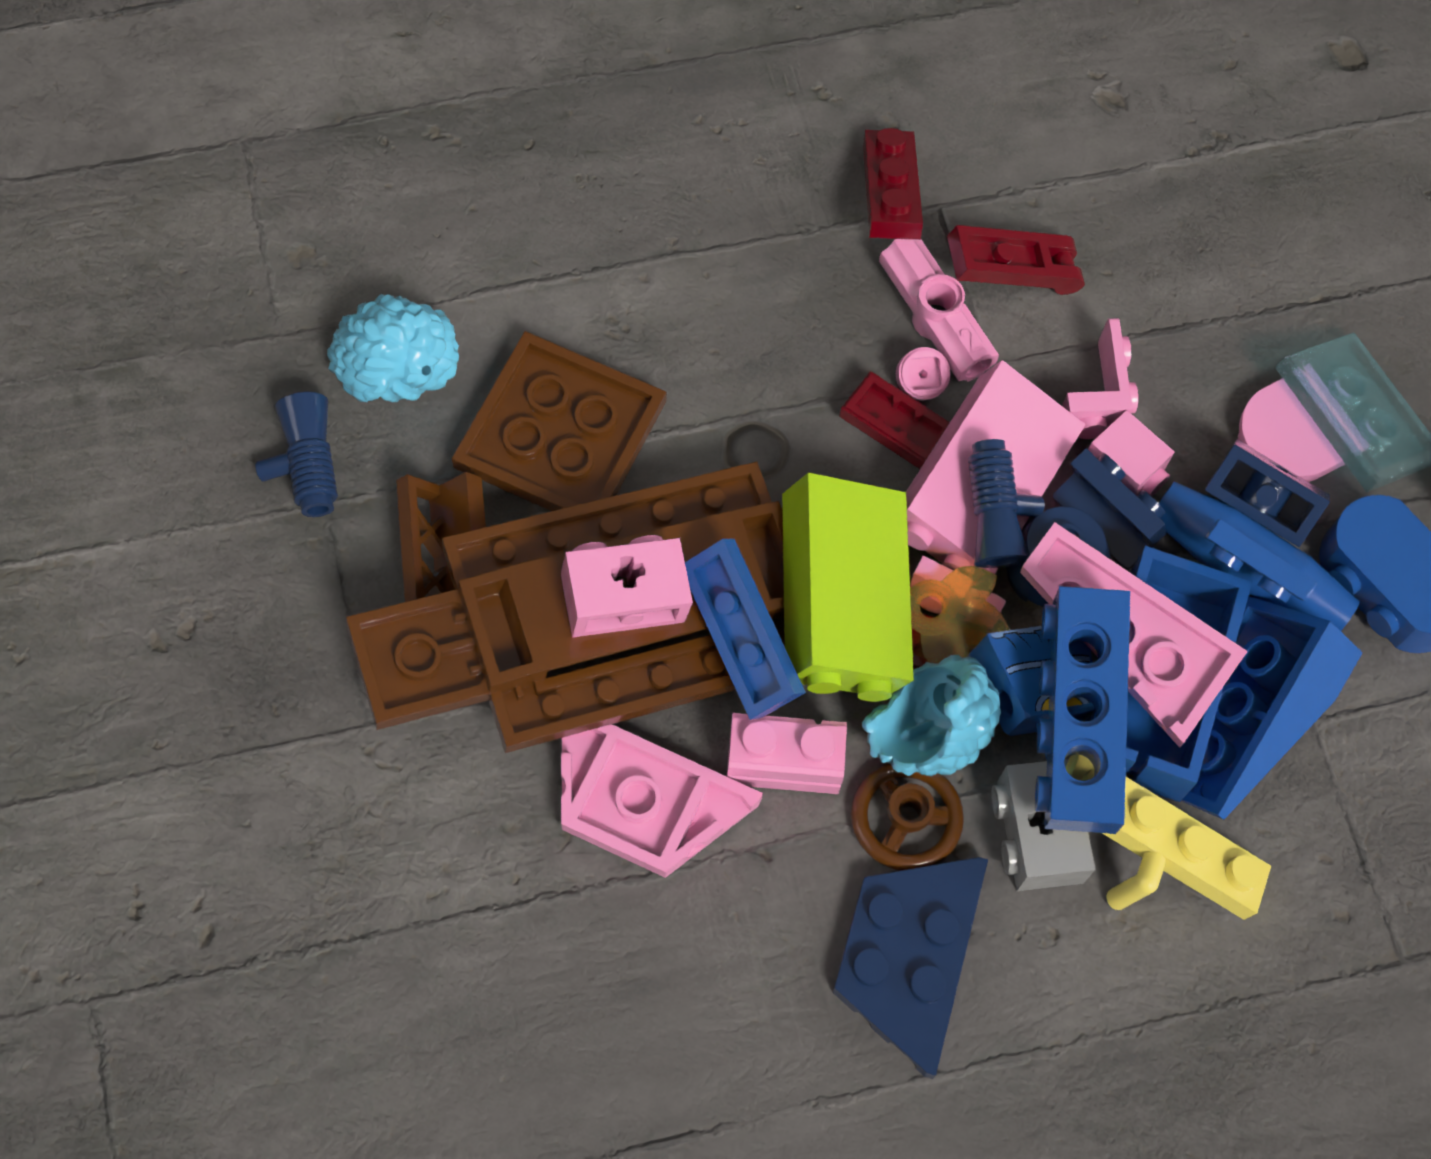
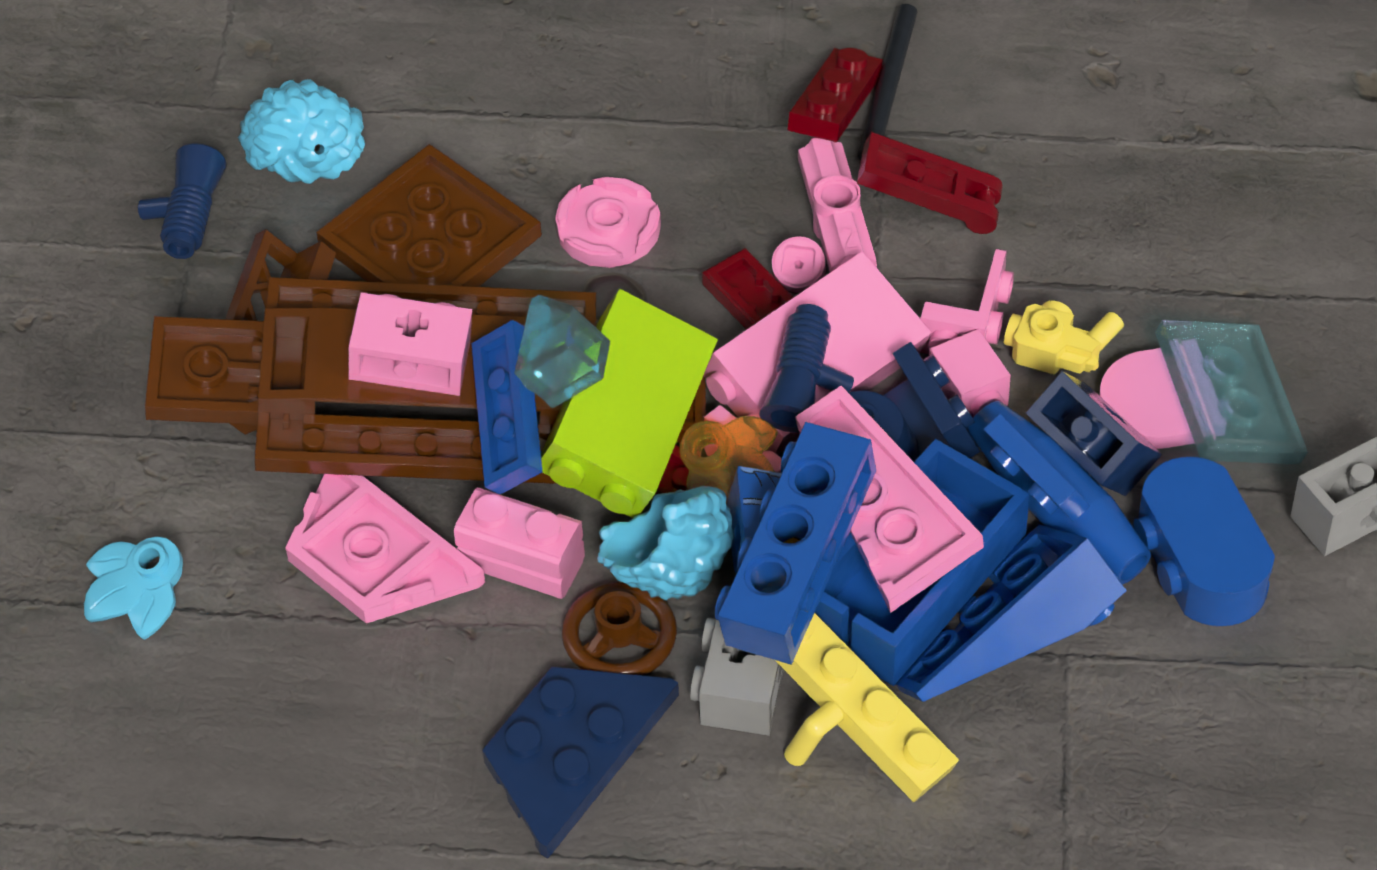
camera: 25 degrees right, 15 degrees down
none -> medium azure plate [84,537,183,640]
none -> clear light blue slope [514,295,610,408]
none -> bright pink tile [555,177,661,268]
none -> black bar [858,4,918,160]
none -> light yellow piece [1004,301,1124,375]

